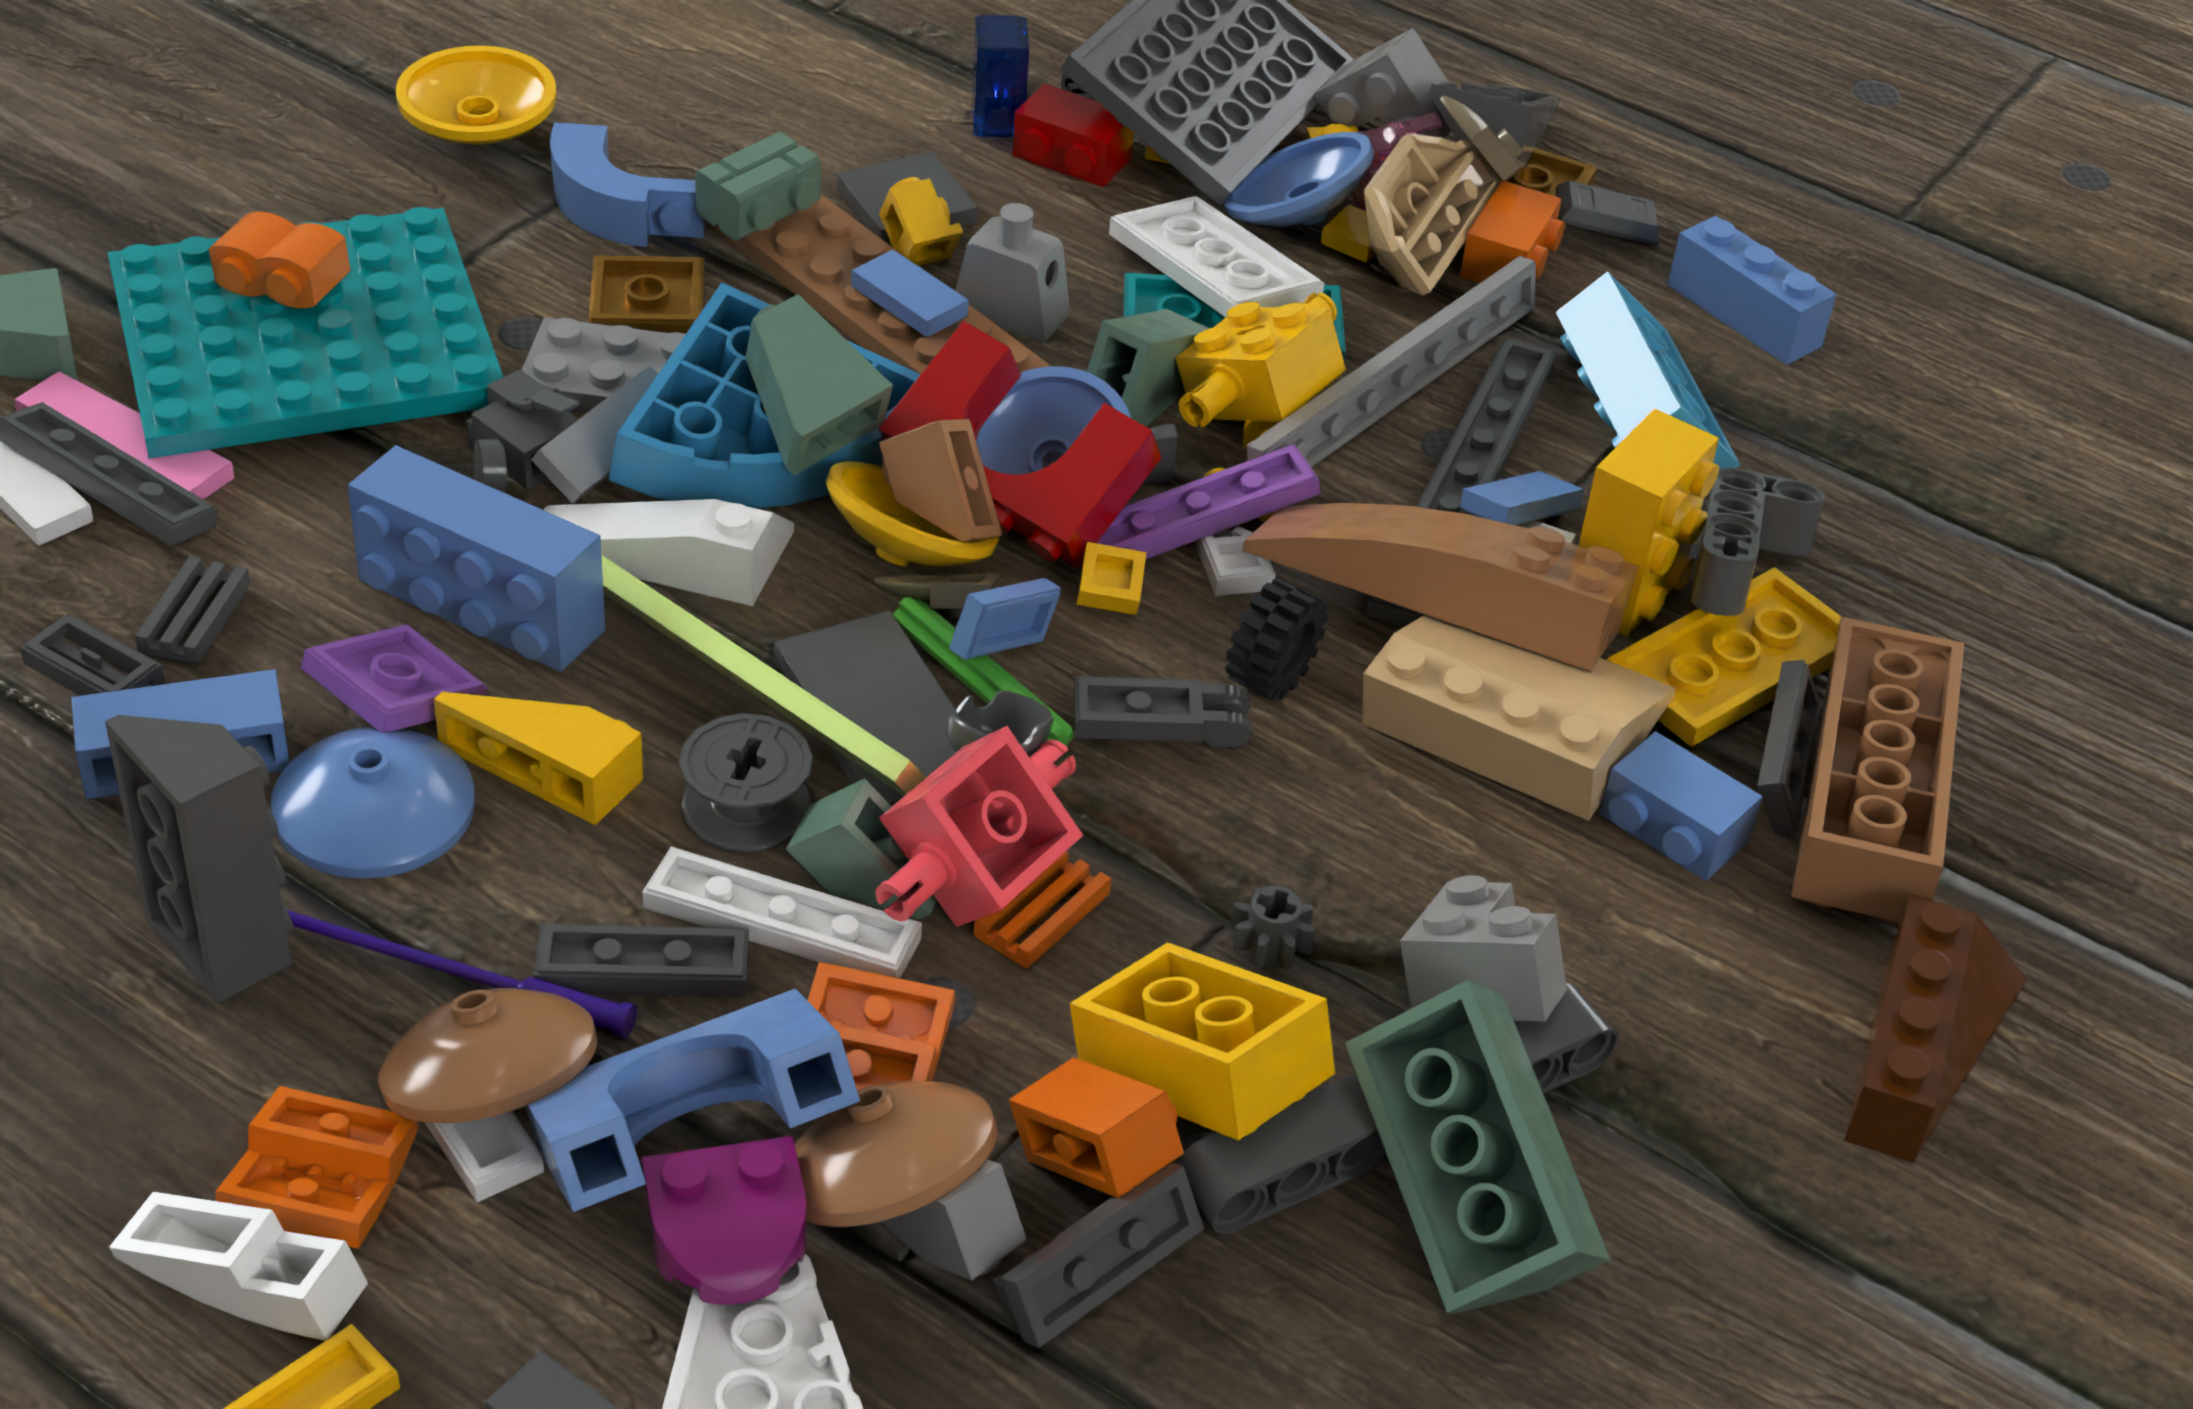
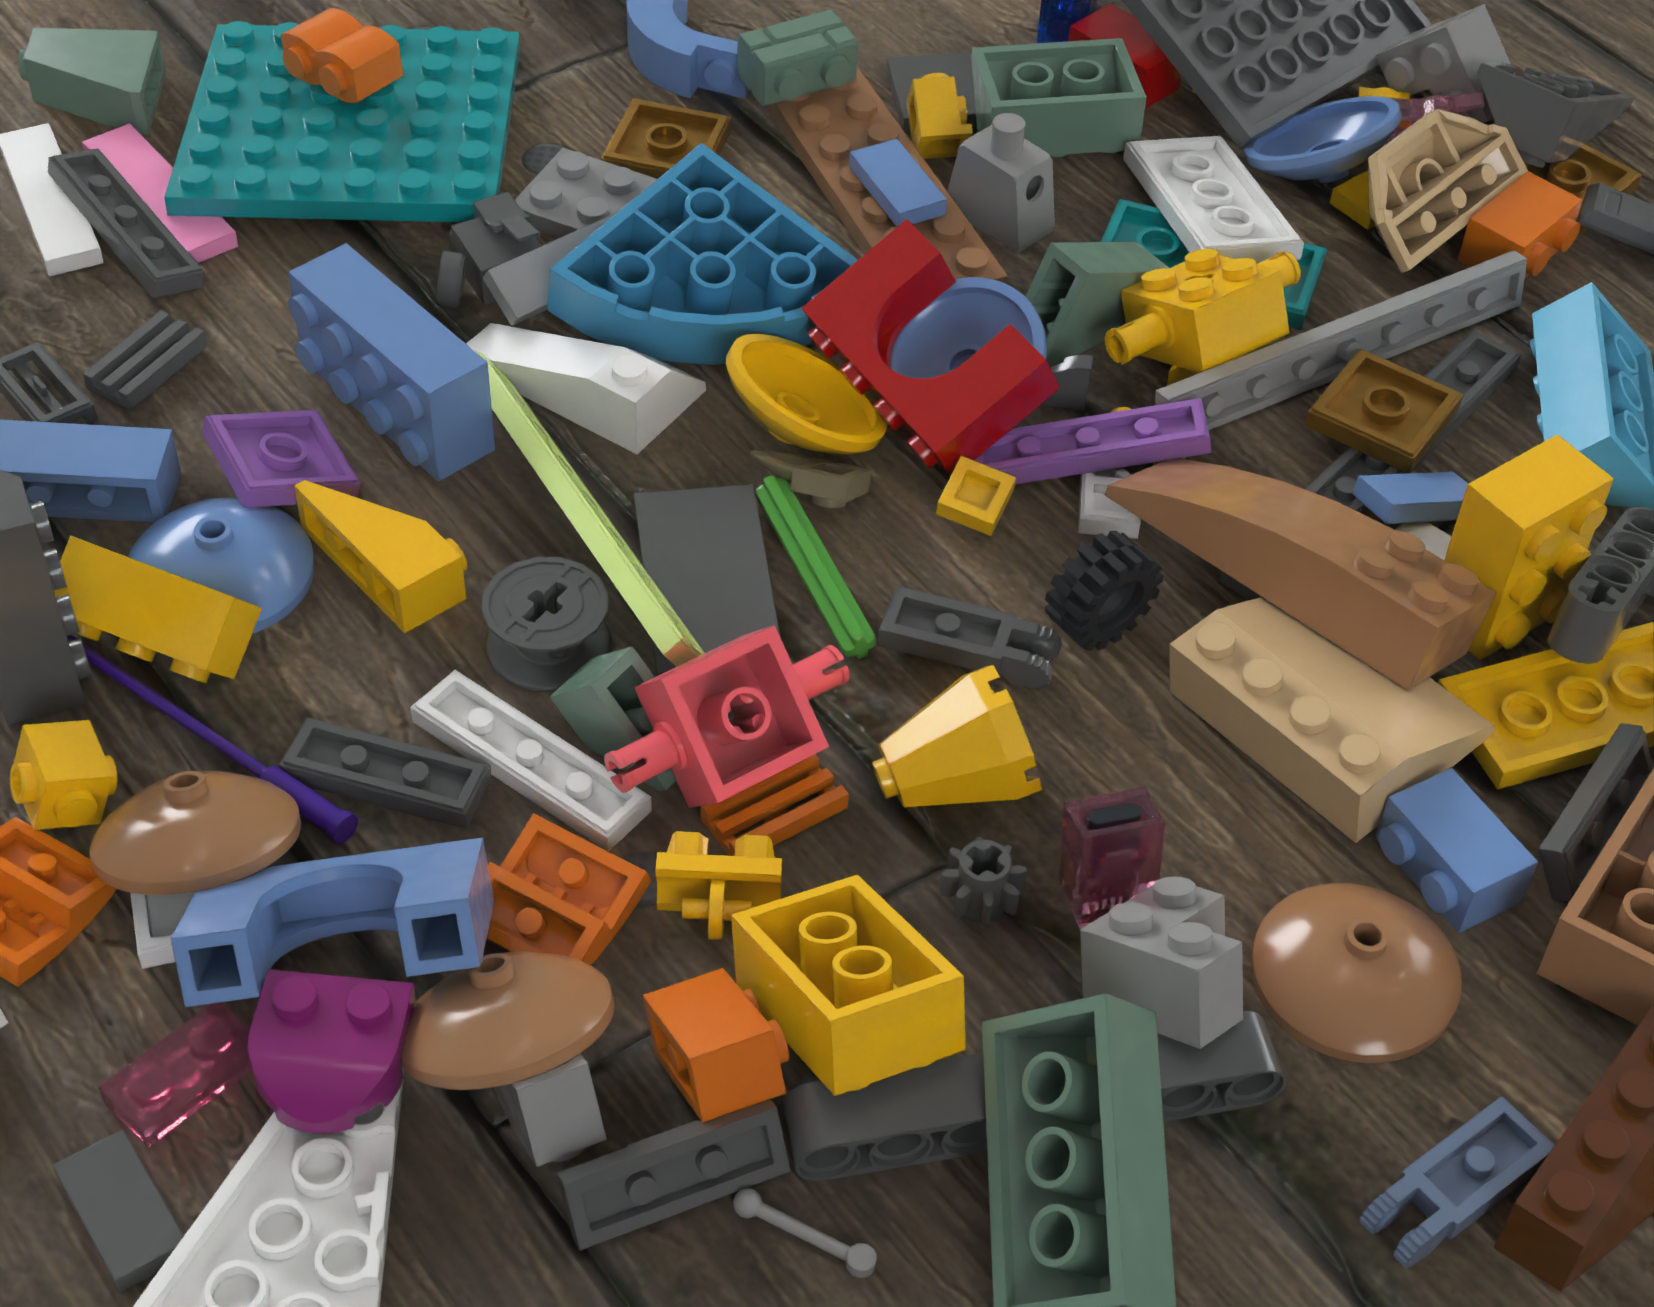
camera: 20 degrees right, 5 degrees up
sand green slope [745,294,893,476] -> none
medium nougat slope [879,419,1003,542] -> none
dark grey hair [945,691,1054,757] -> none
medium blue tile [949,578,1061,660] -> none
dark tan plate [1440,96,1524,181] -> none
none -> yellow brick [10,720,117,830]
none -> yellow brick [54,535,262,683]
none -> clear pink plate [99,1002,252,1148]
none -> yellow hips [655,831,782,940]
none -> light grey hinge [733,1188,877,1278]
none -> yellow cone [872,665,1042,807]
none -> sand green slope [971,38,1147,157]
none -> clear pink piece [1059,787,1165,929]
none -> medium nougat dish [1251,883,1462,1063]
none -> pearl gold tile [1305,349,1464,473]
none -> sand blue hinge [1359,1097,1555,1269]

